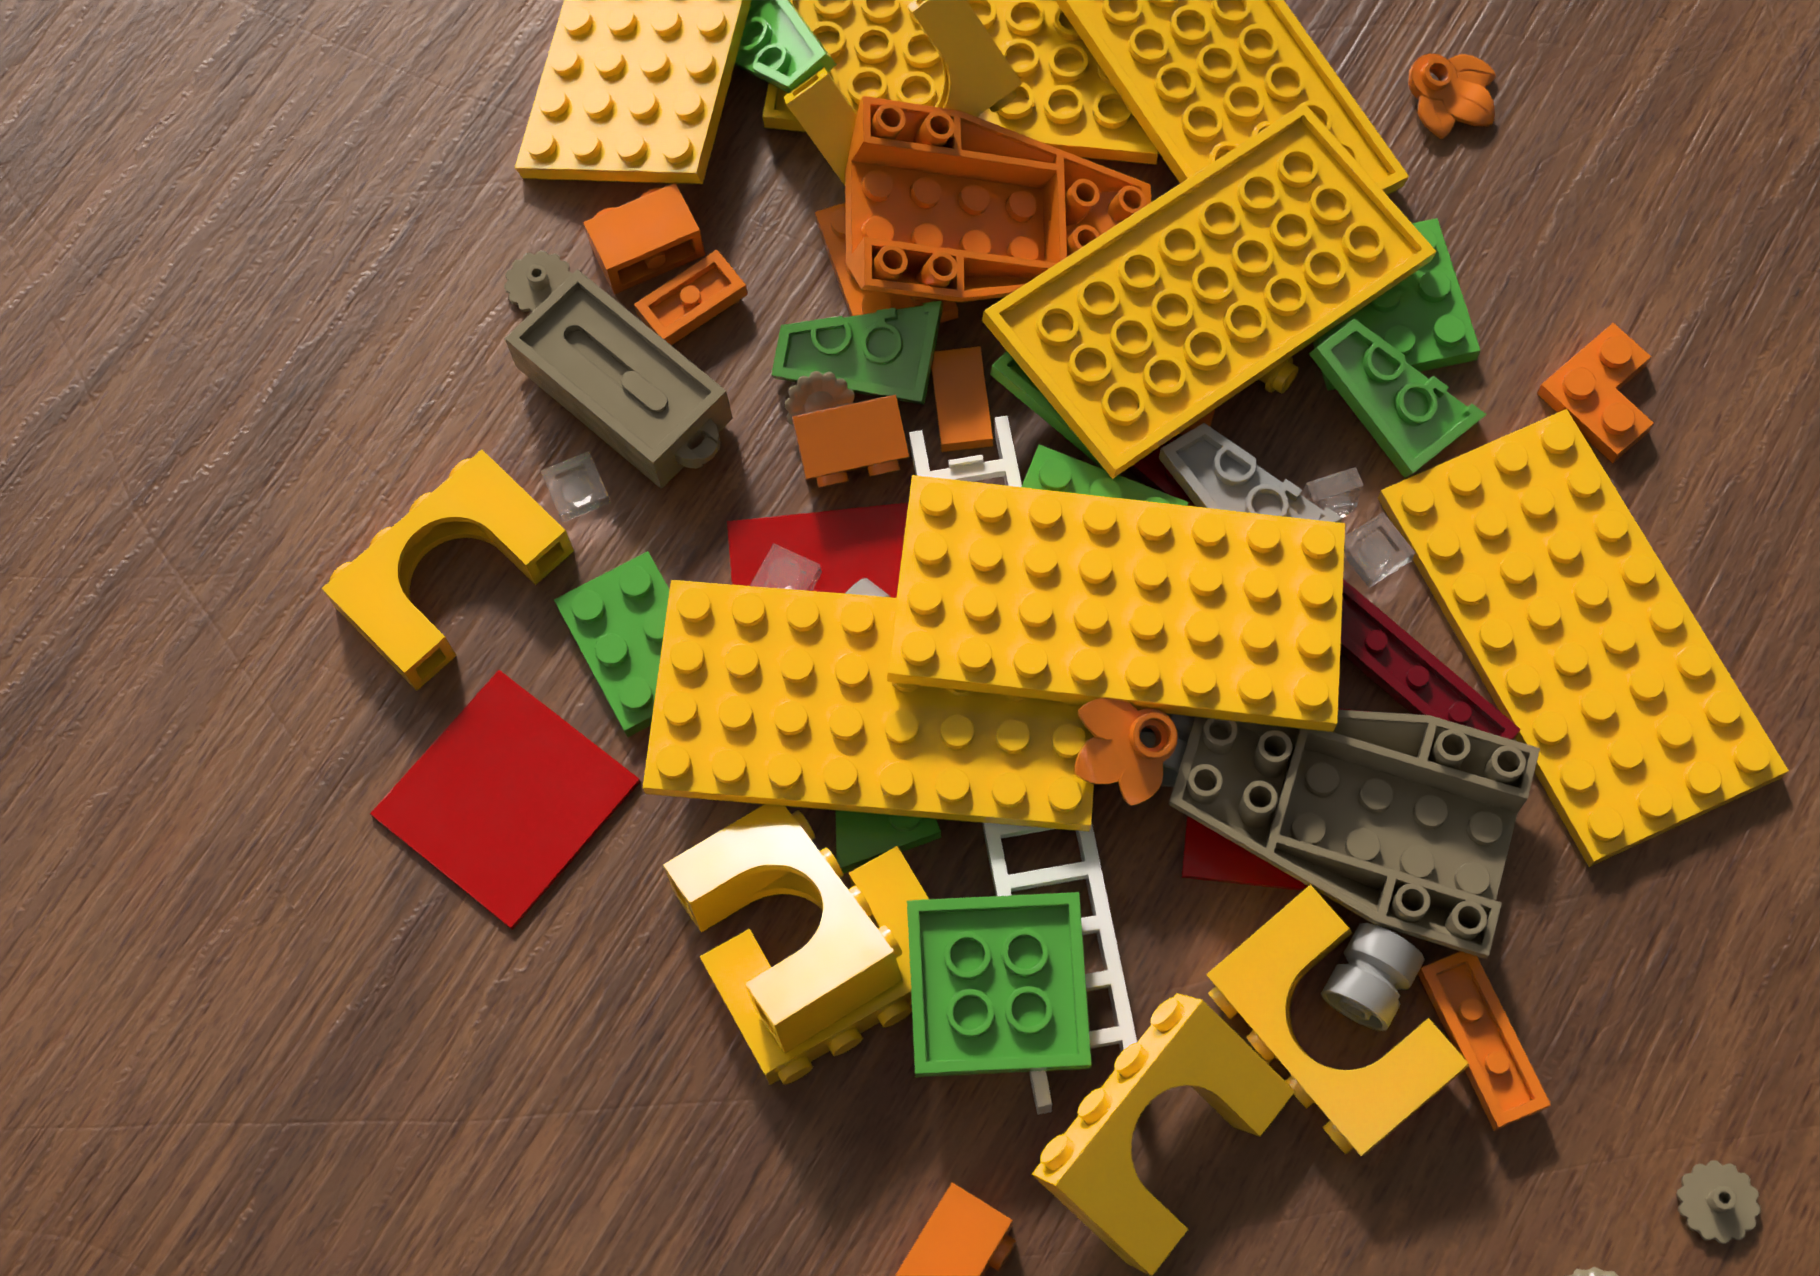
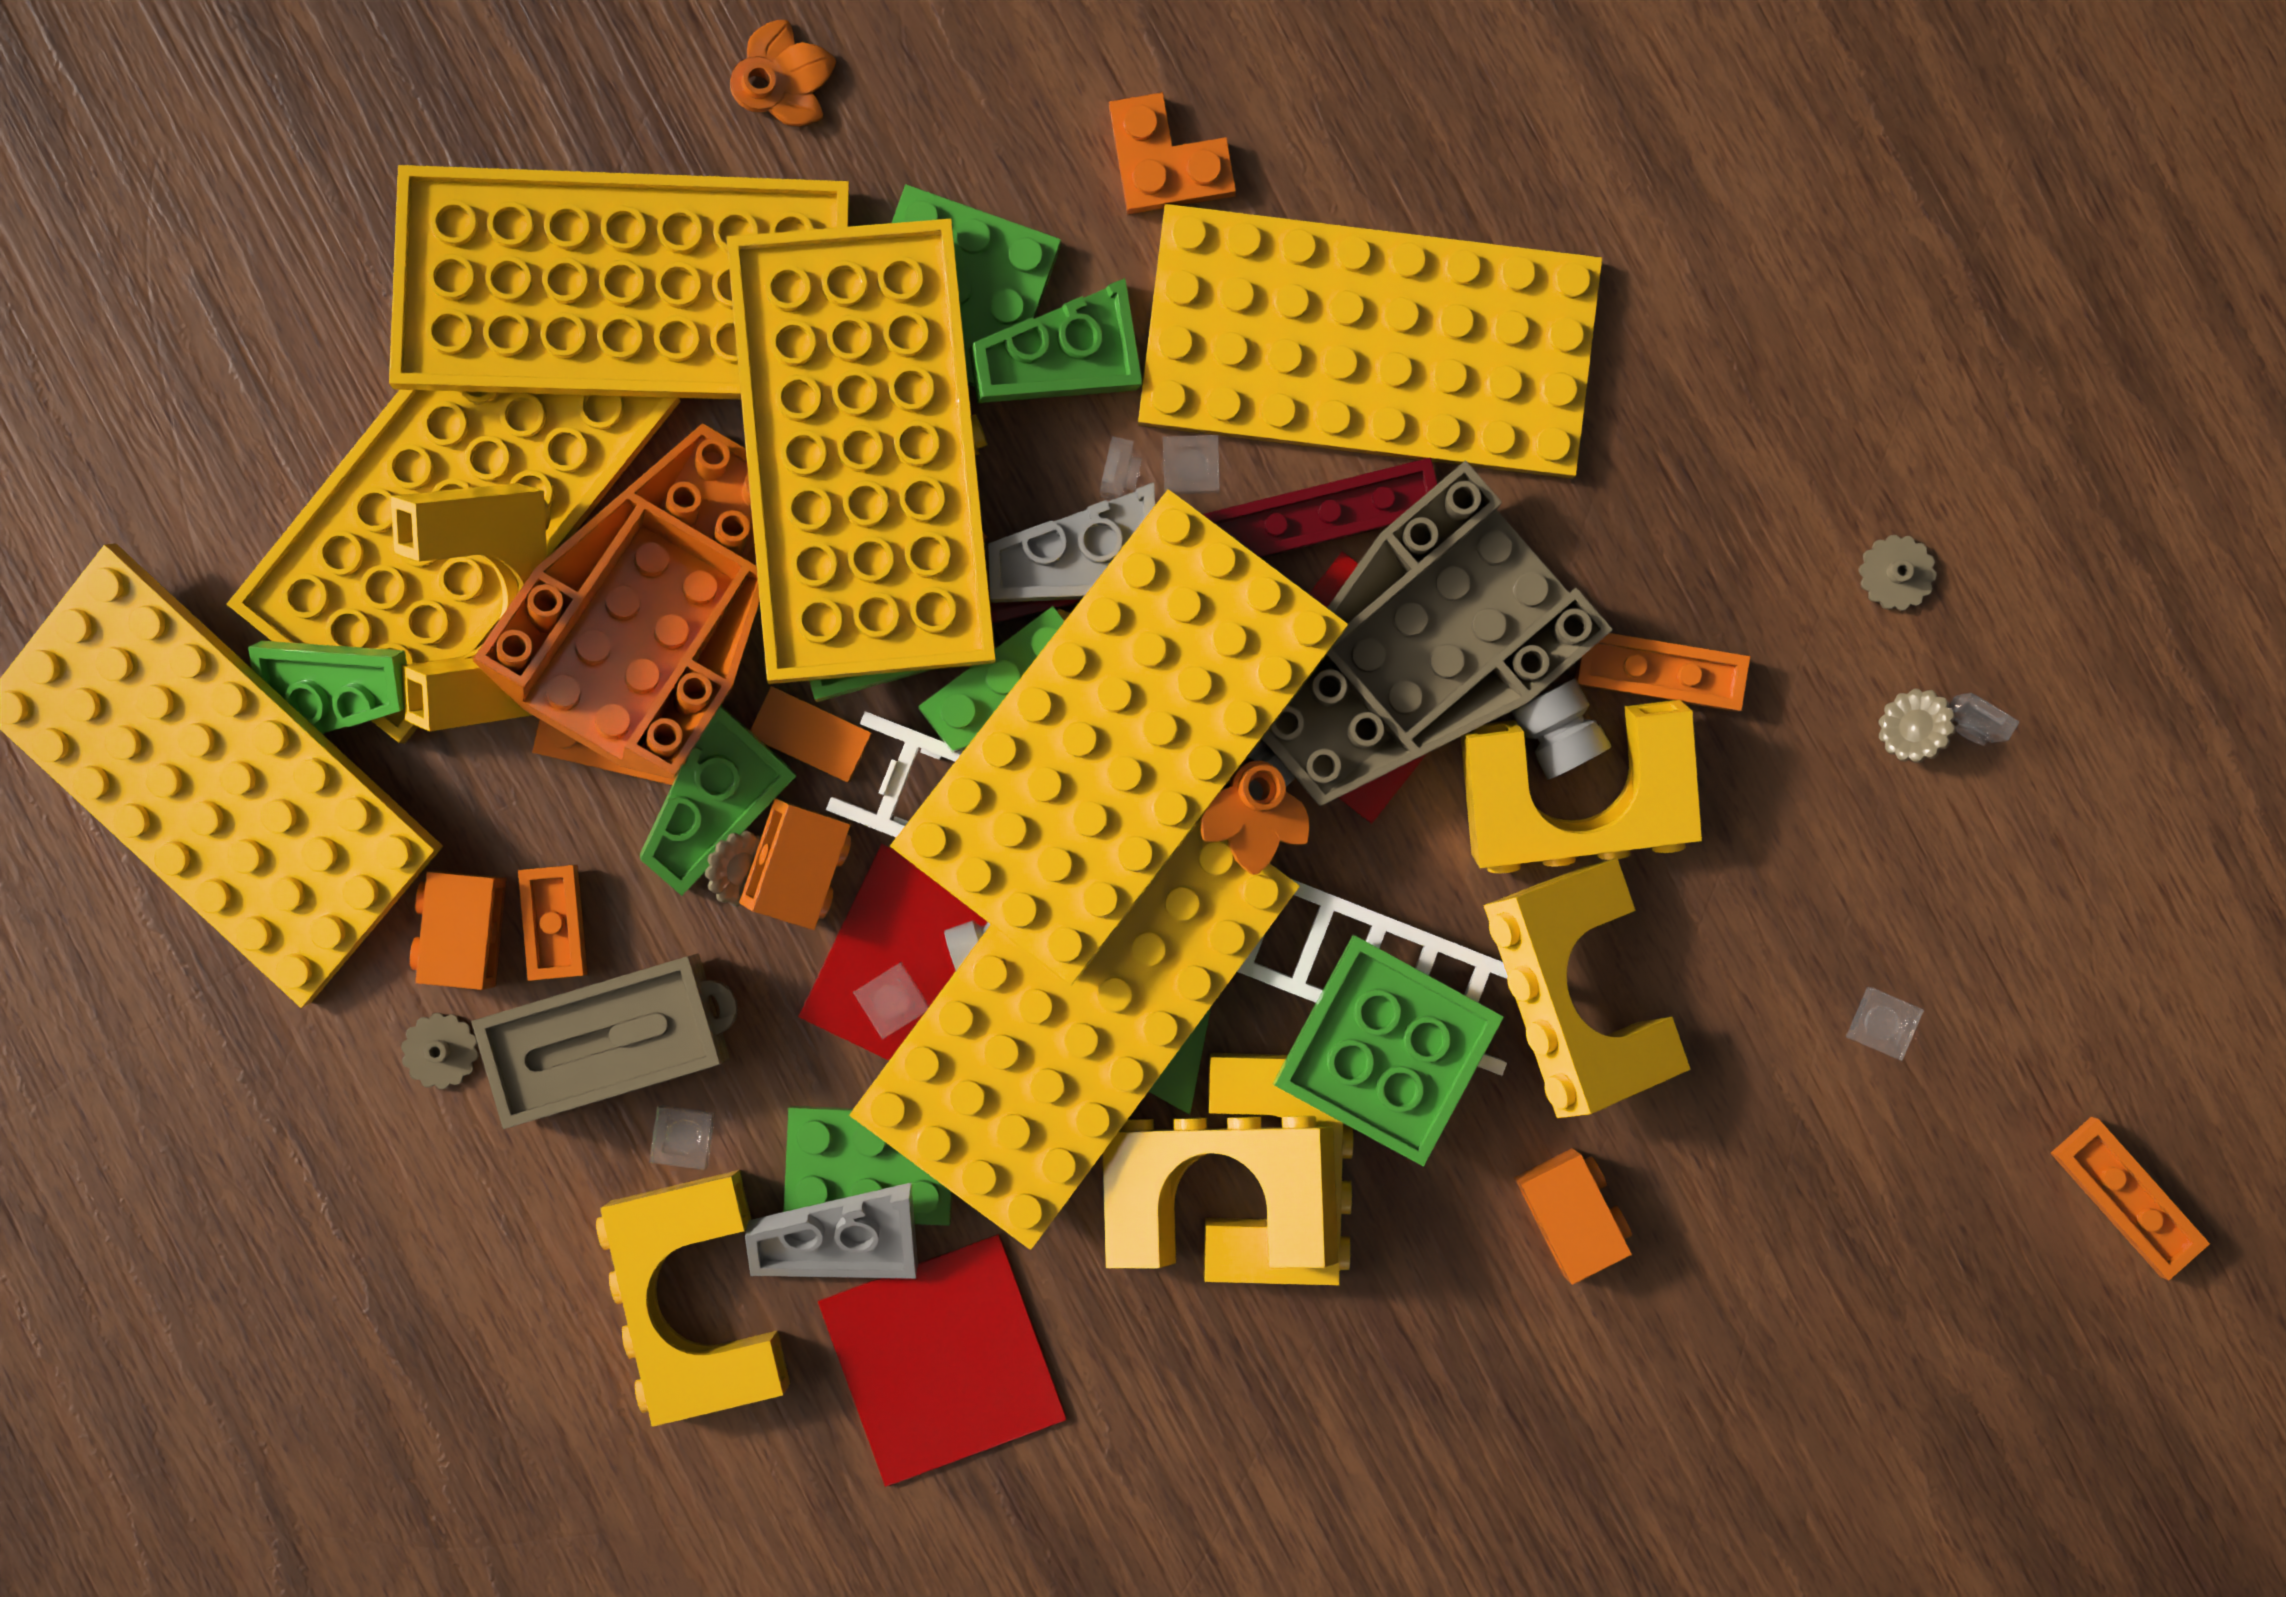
camera: 70 degrees left, 20 degrees up
none -> light grey wing [745,1183,918,1279]

